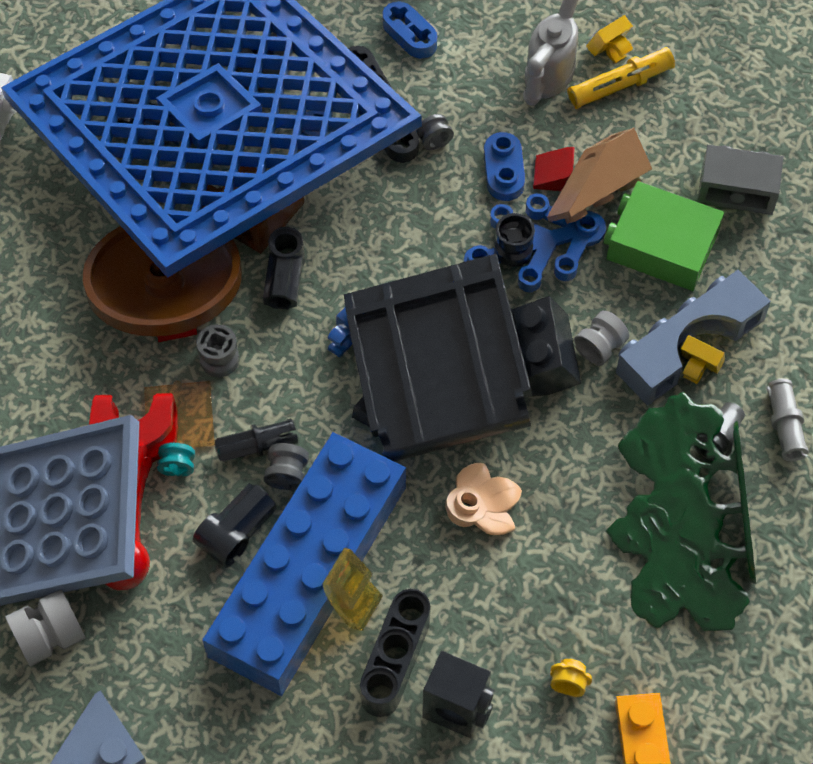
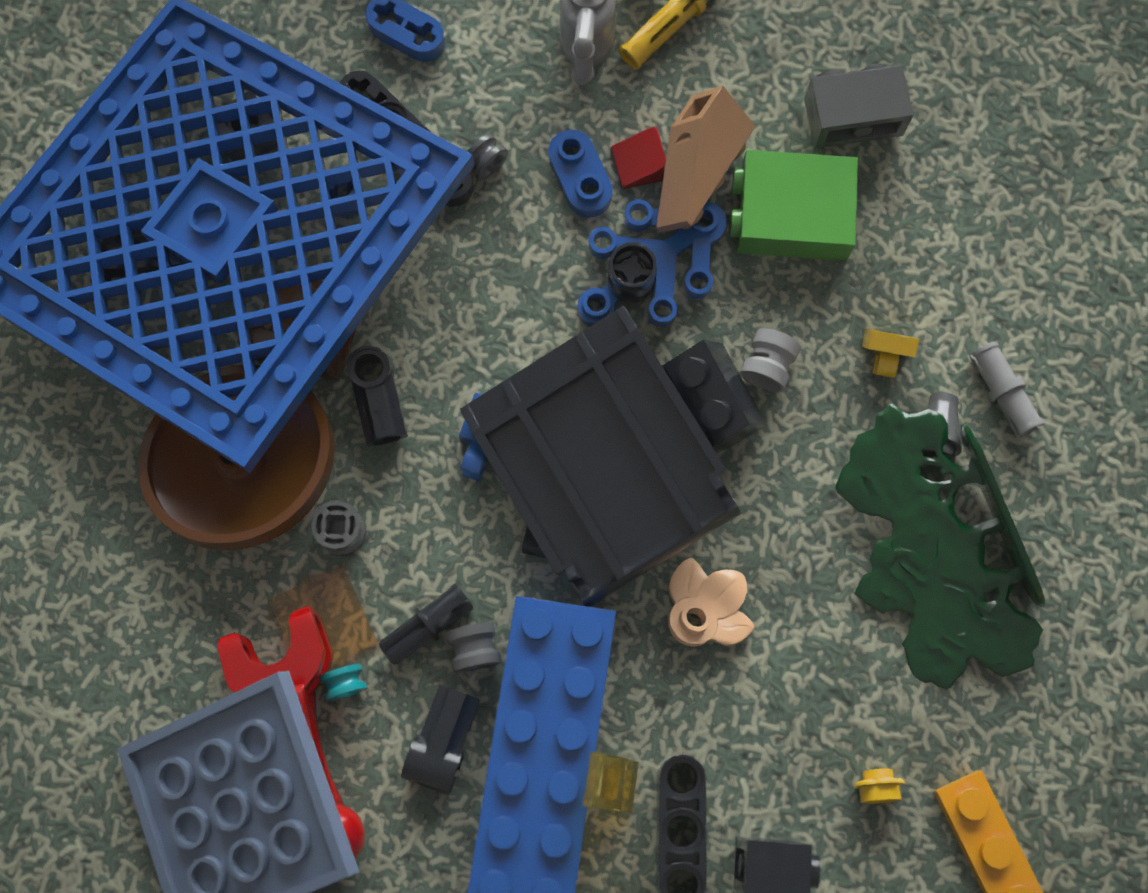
camera: 20 degrees left, 15 degrees up
sand blue arch [616,270,771,406] -> none

